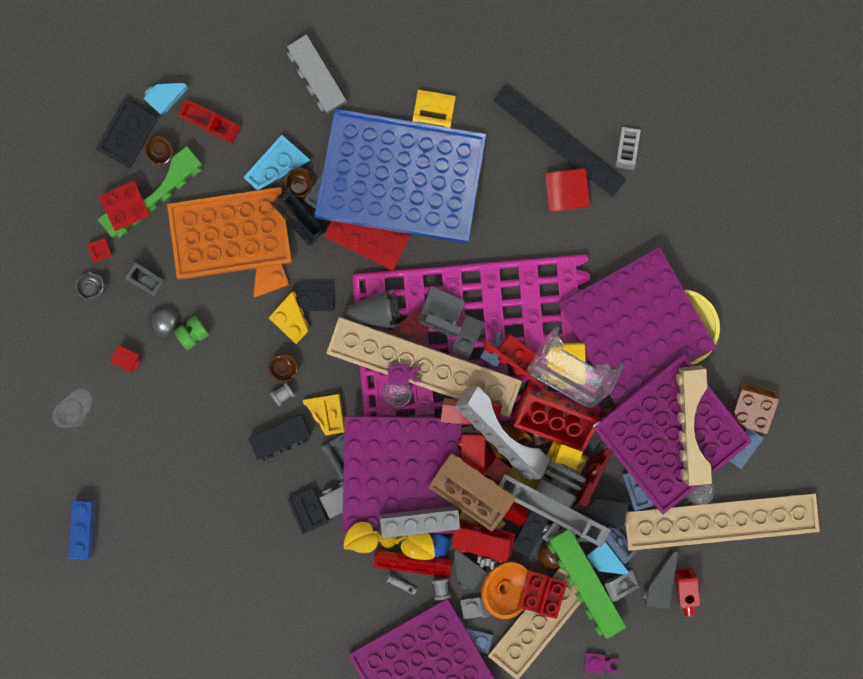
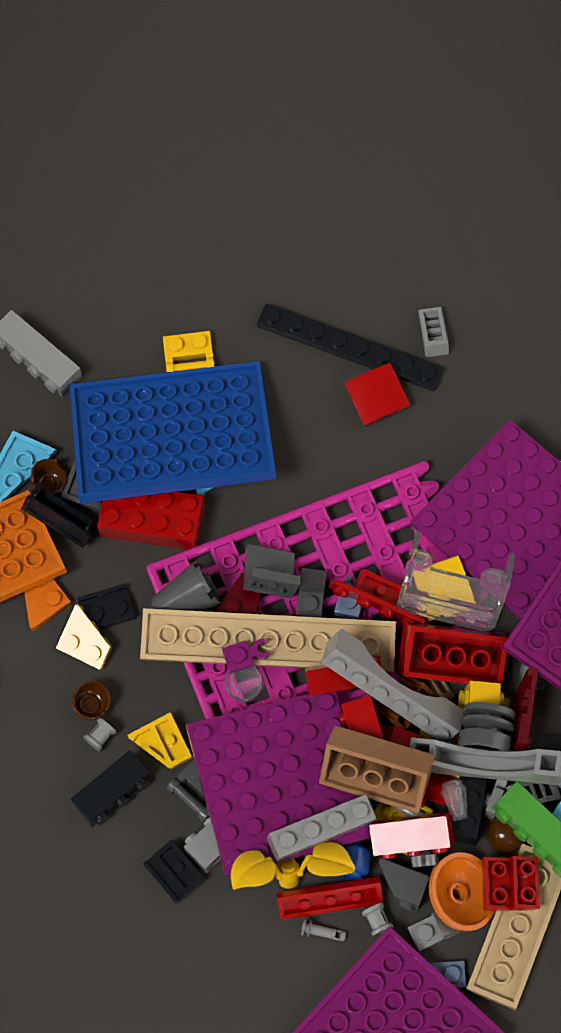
camera: 10 degrees left, 20 degrees down
none -> clear cone [441,780,468,821]

